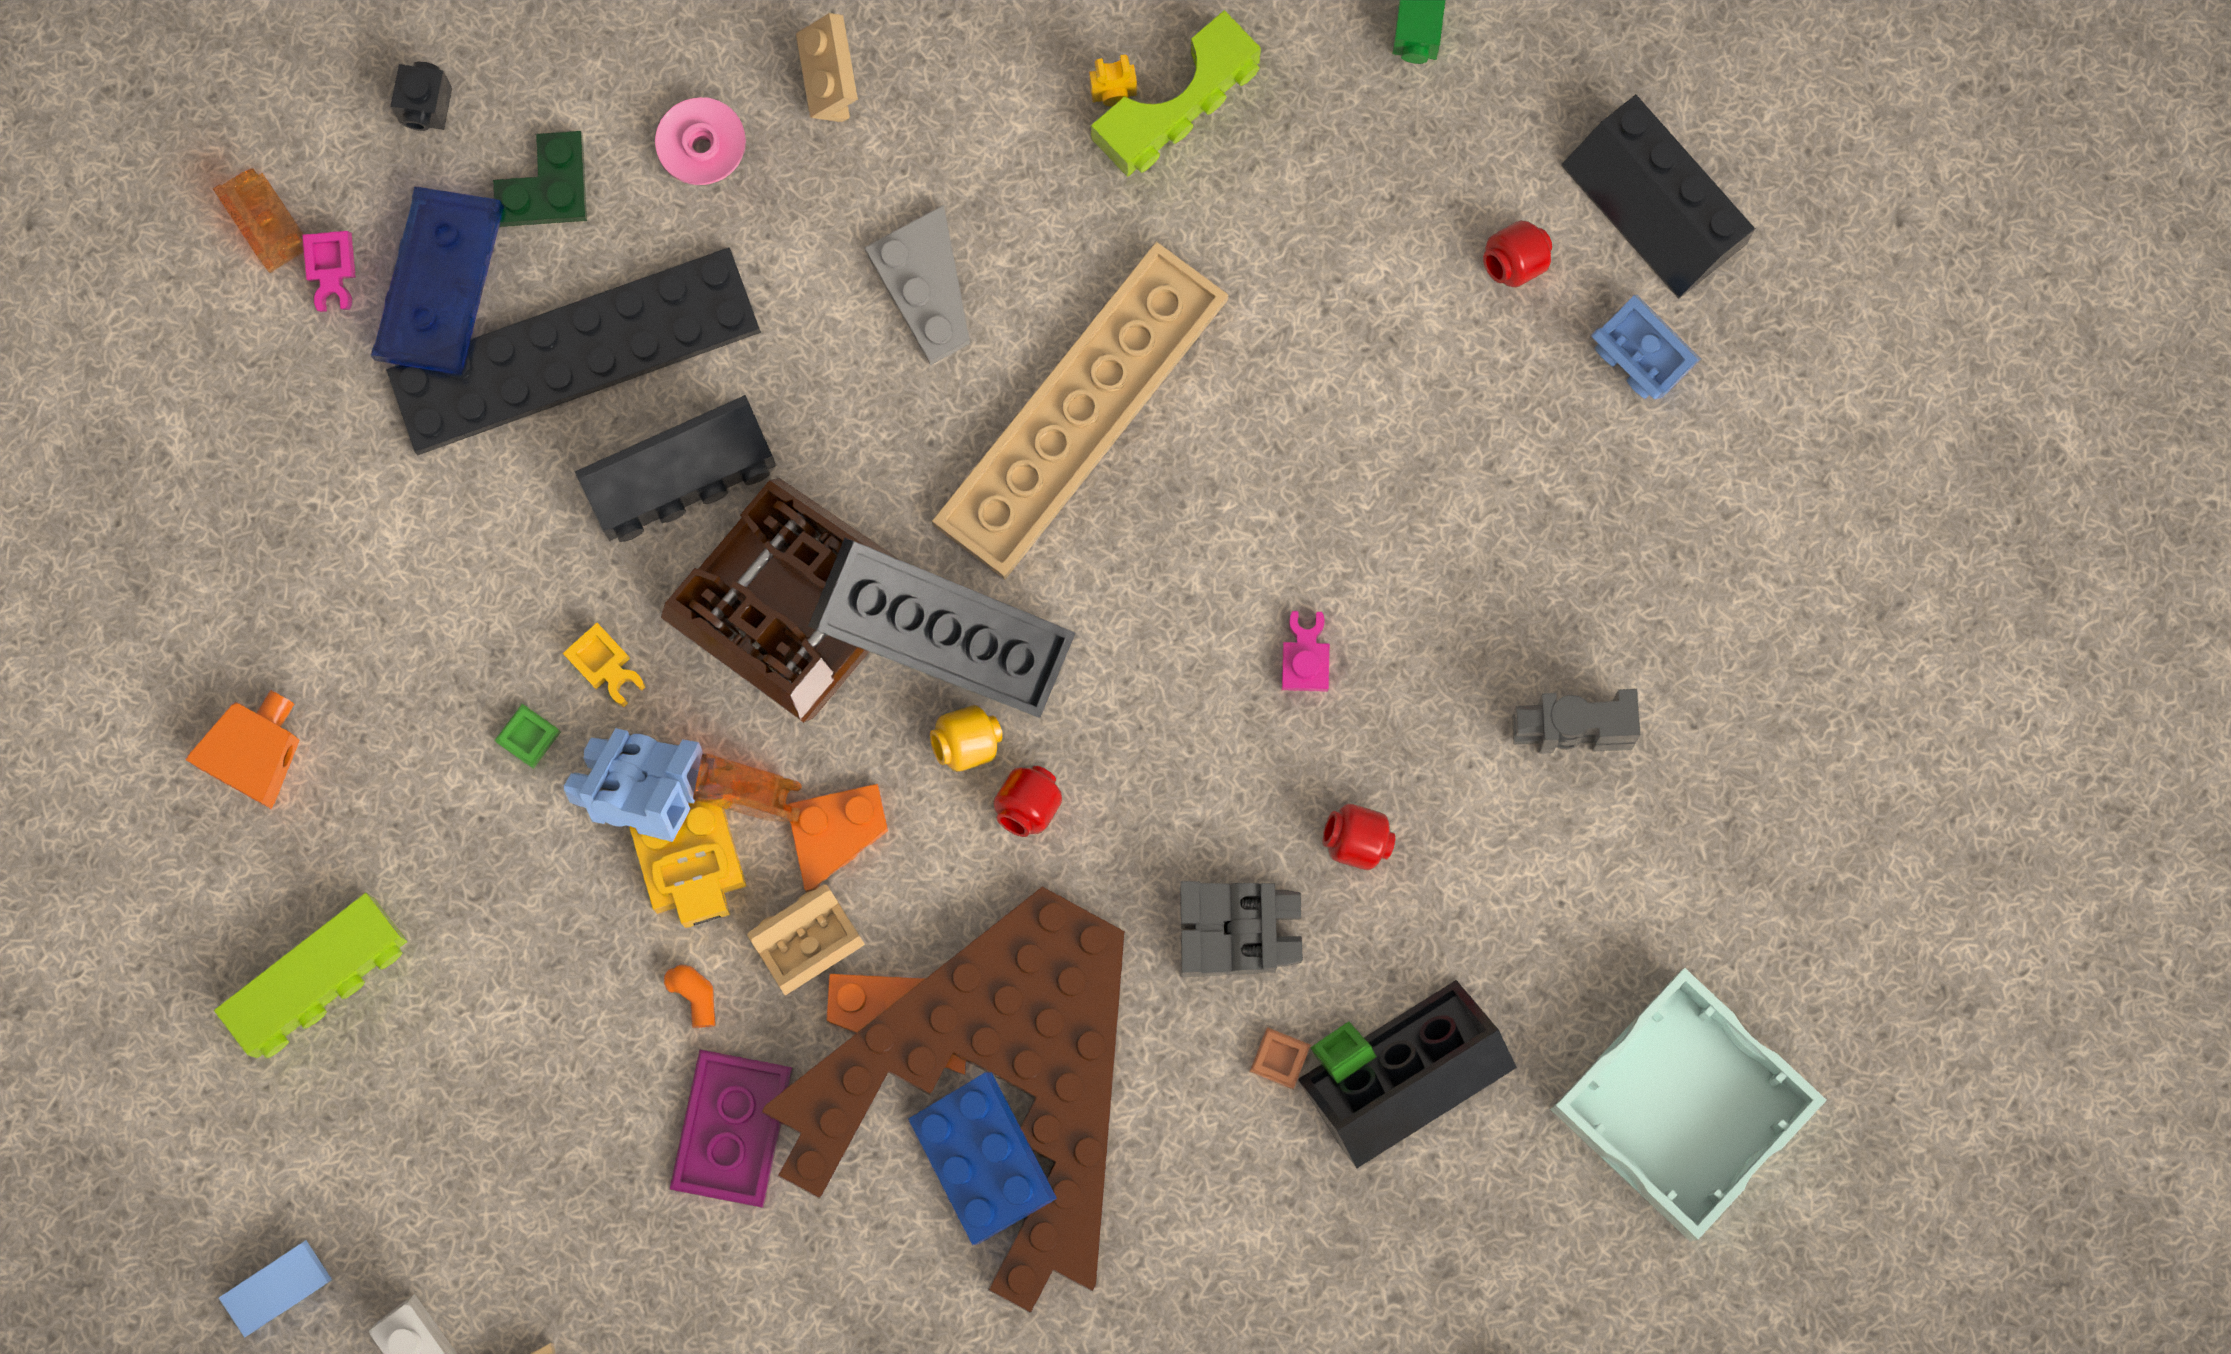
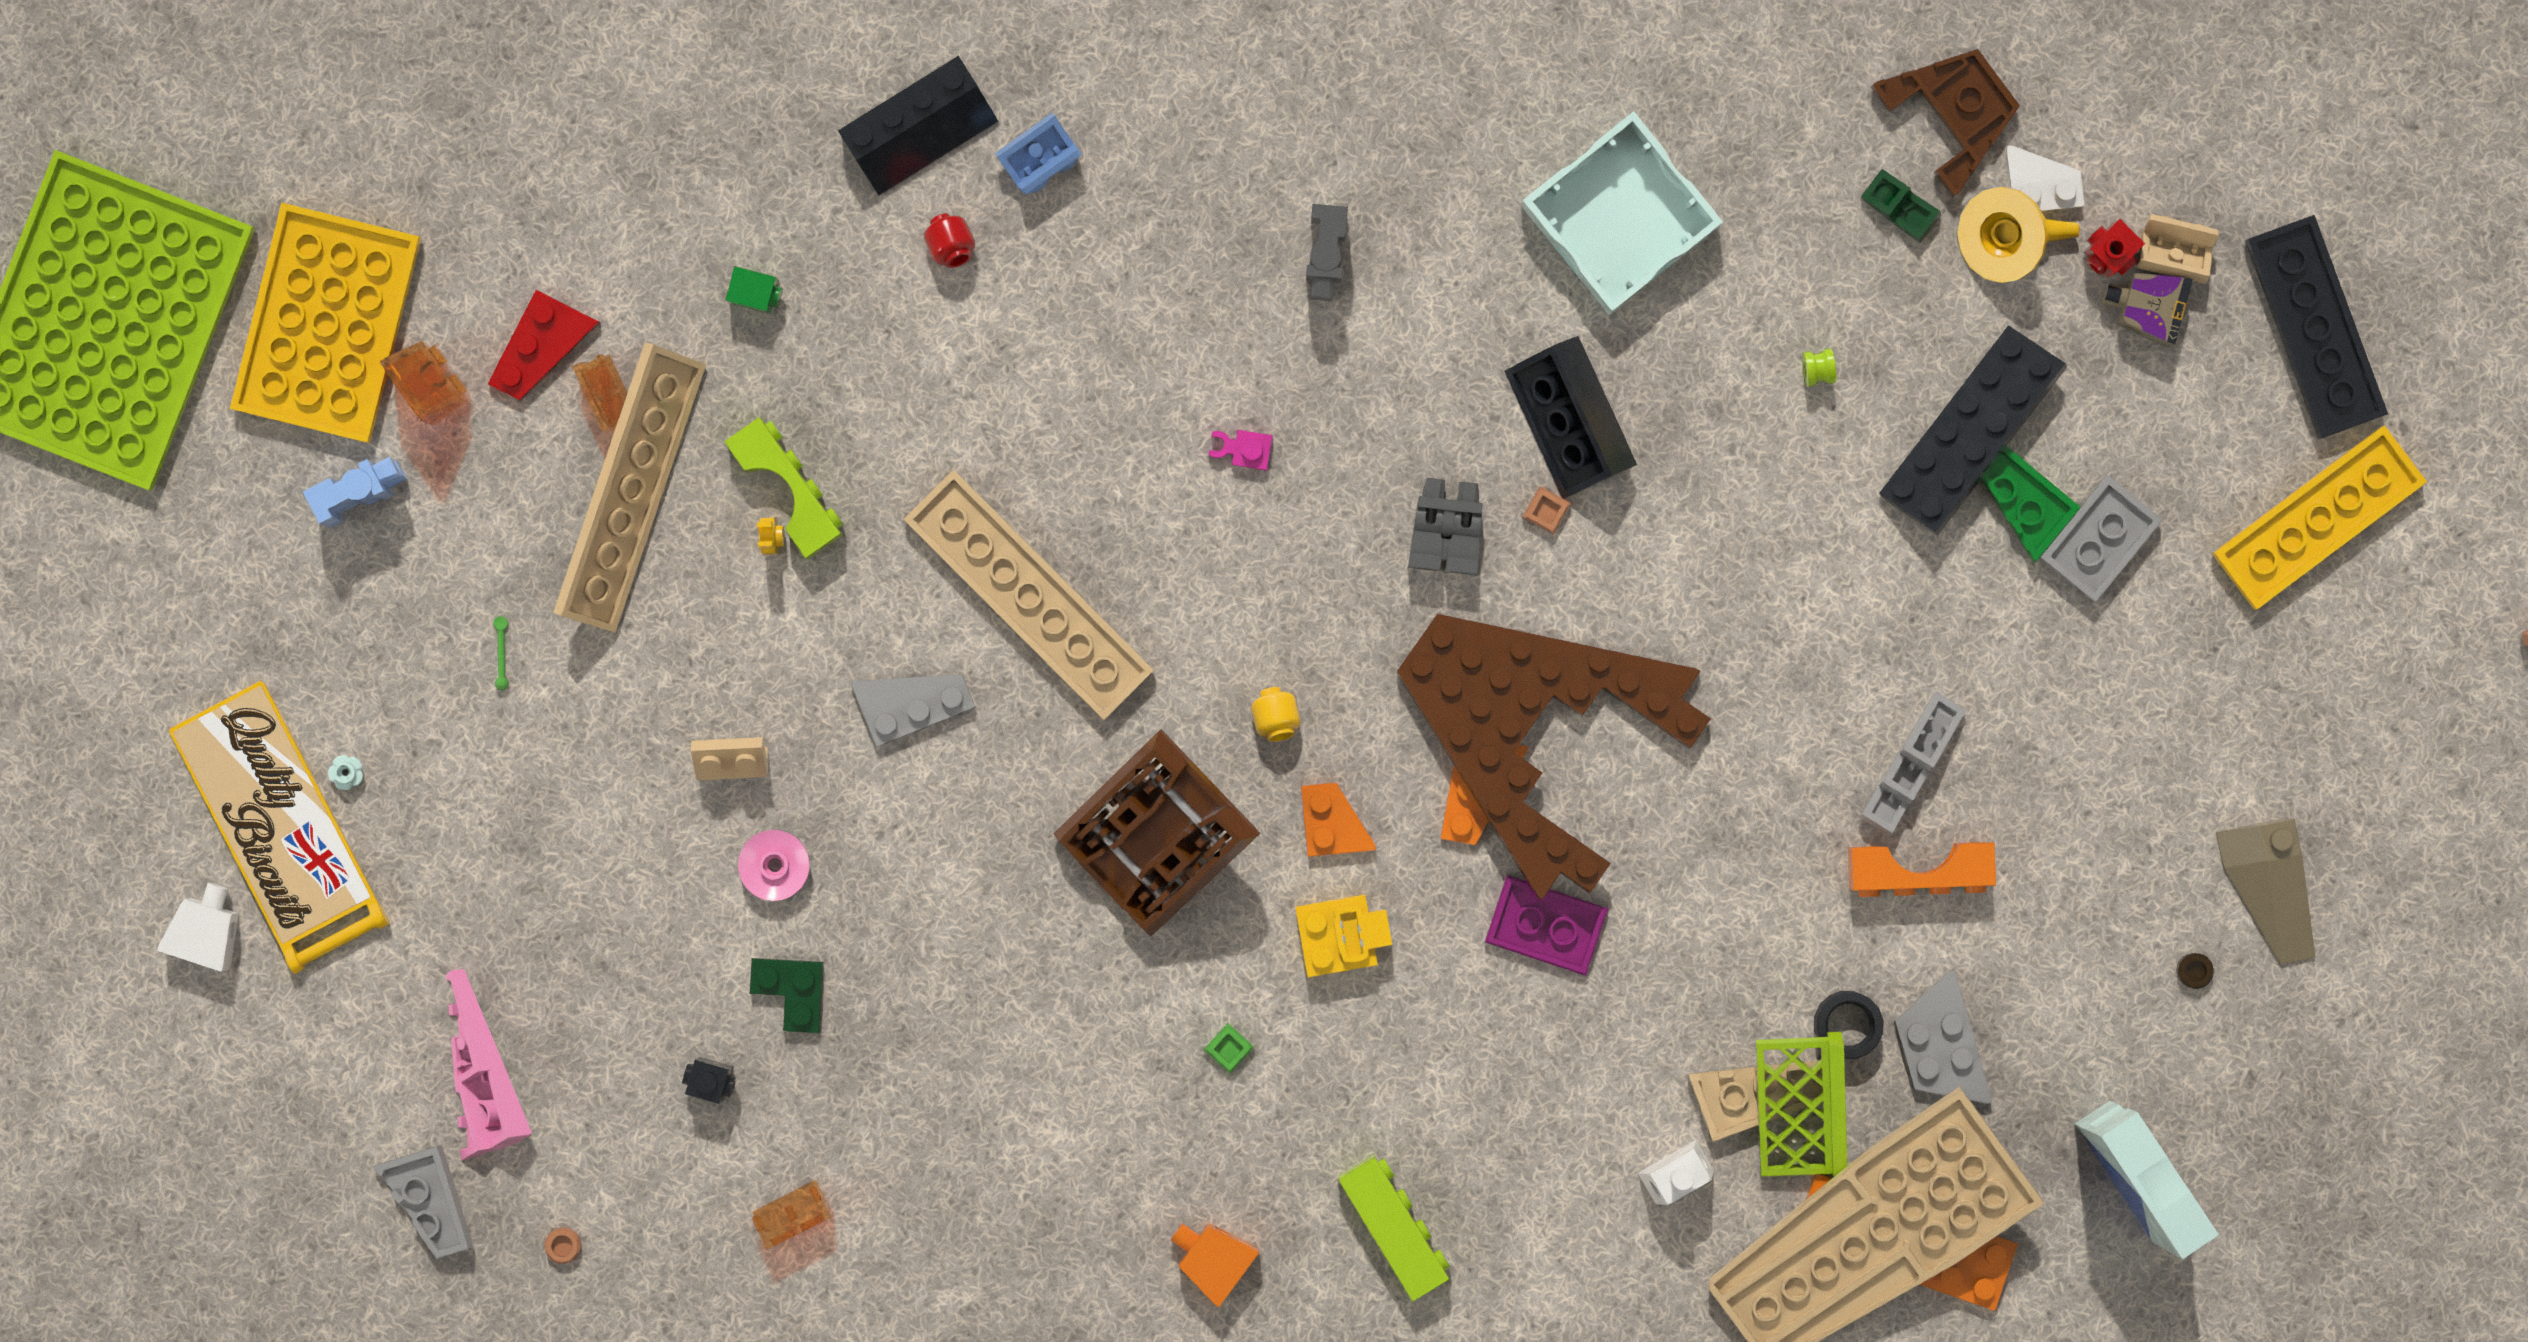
camera: 80 degrees left, 10 degrees up
light blue slope [219,1240,332,1338] -> none
dark pink plate [302,231,356,312] -> none
clear blue container [371,187,504,375] -> none
black plate [386,247,761,456] -> none
yellow plate [563,623,646,707] -> none
light blue hips [564,728,711,842] -> none
black slope [575,395,776,542] -> none
orange arm [664,964,715,1028] -> none
clear orange hinge [693,753,802,822] -> none
tan bracket [747,884,865,996] -> none
plate [808,538,1076,718] -> none
blue plate [908,1072,1057,1245] -> none
red head [993,766,1062,837] -> none
bright green tile [1310,1021,1377,1083] -> none
red head [1322,804,1396,870] -> none

